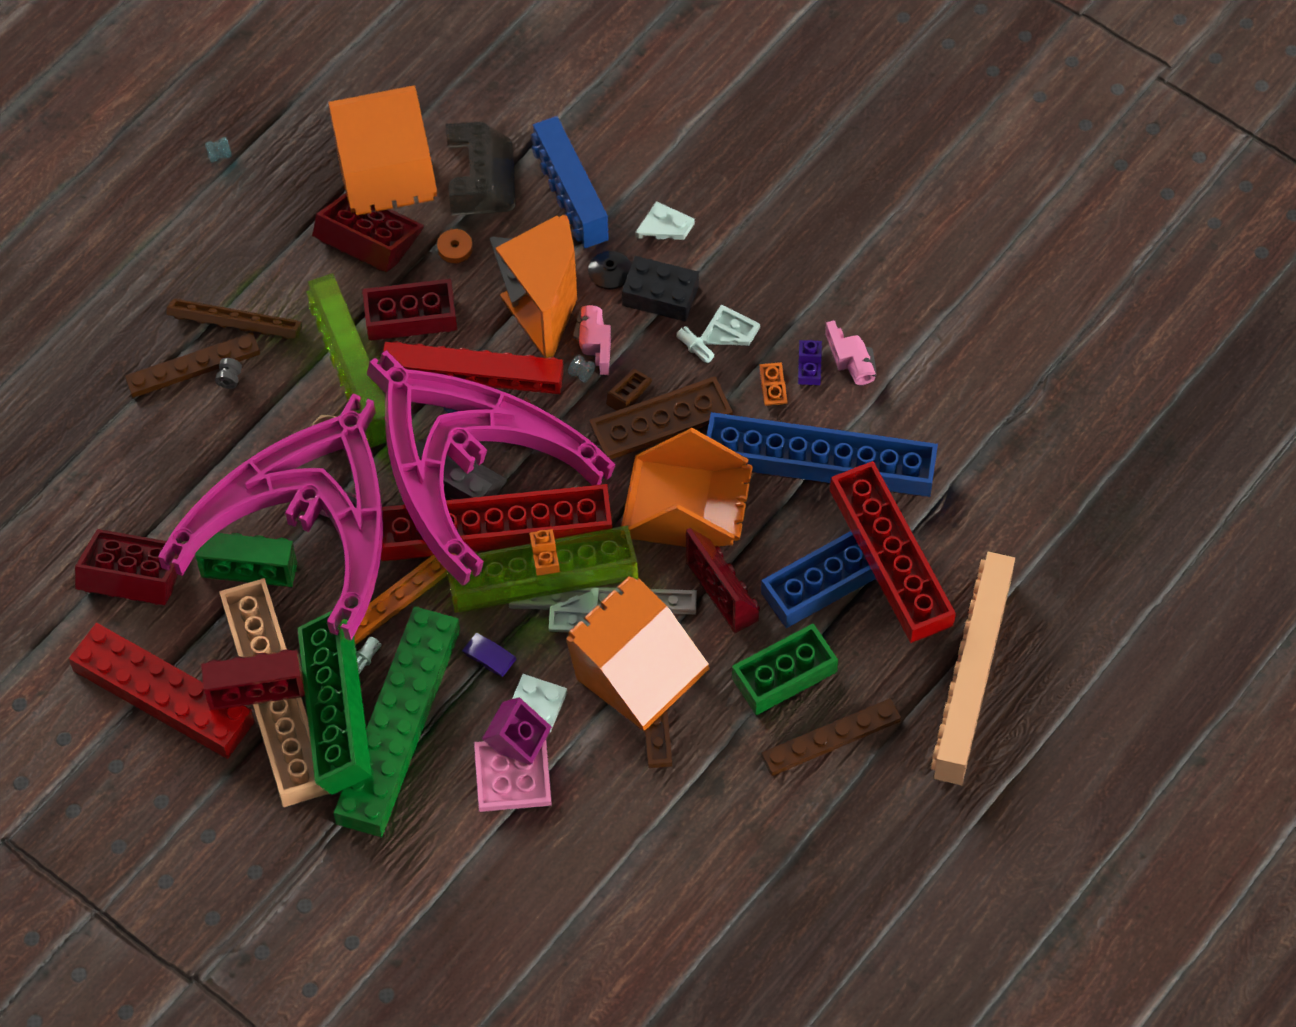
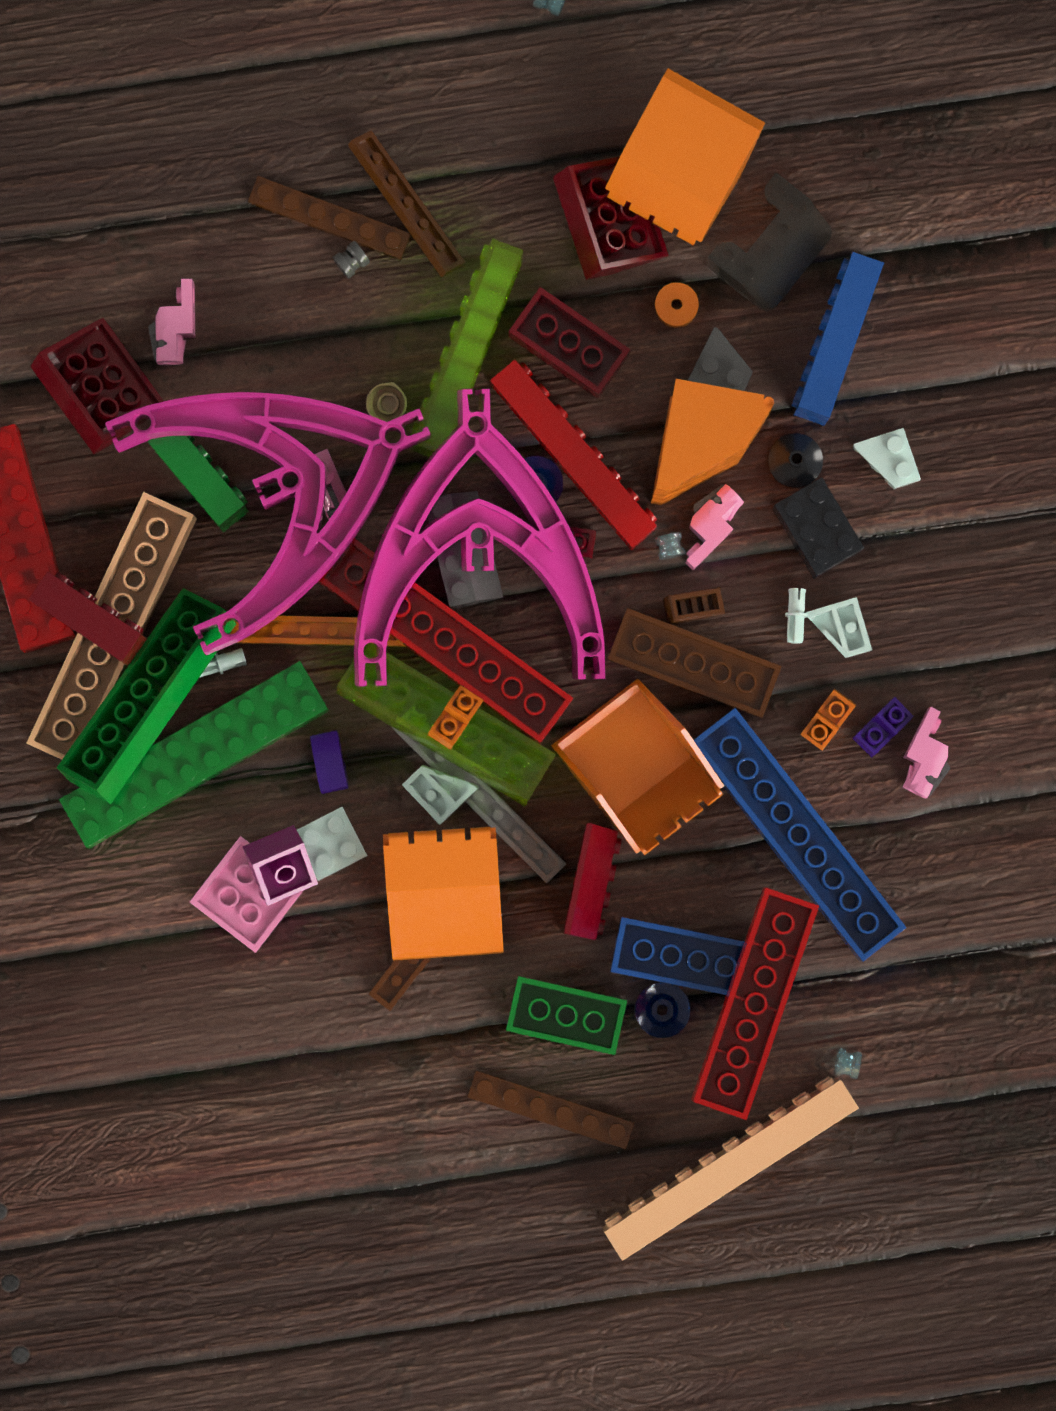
camera: 35 degrees right, 25 degrees up
none -> bright pink plate [148,279,195,366]
none -> clear blue dish [635,982,690,1038]
none -> clear light blue wheel [834,1048,862,1079]

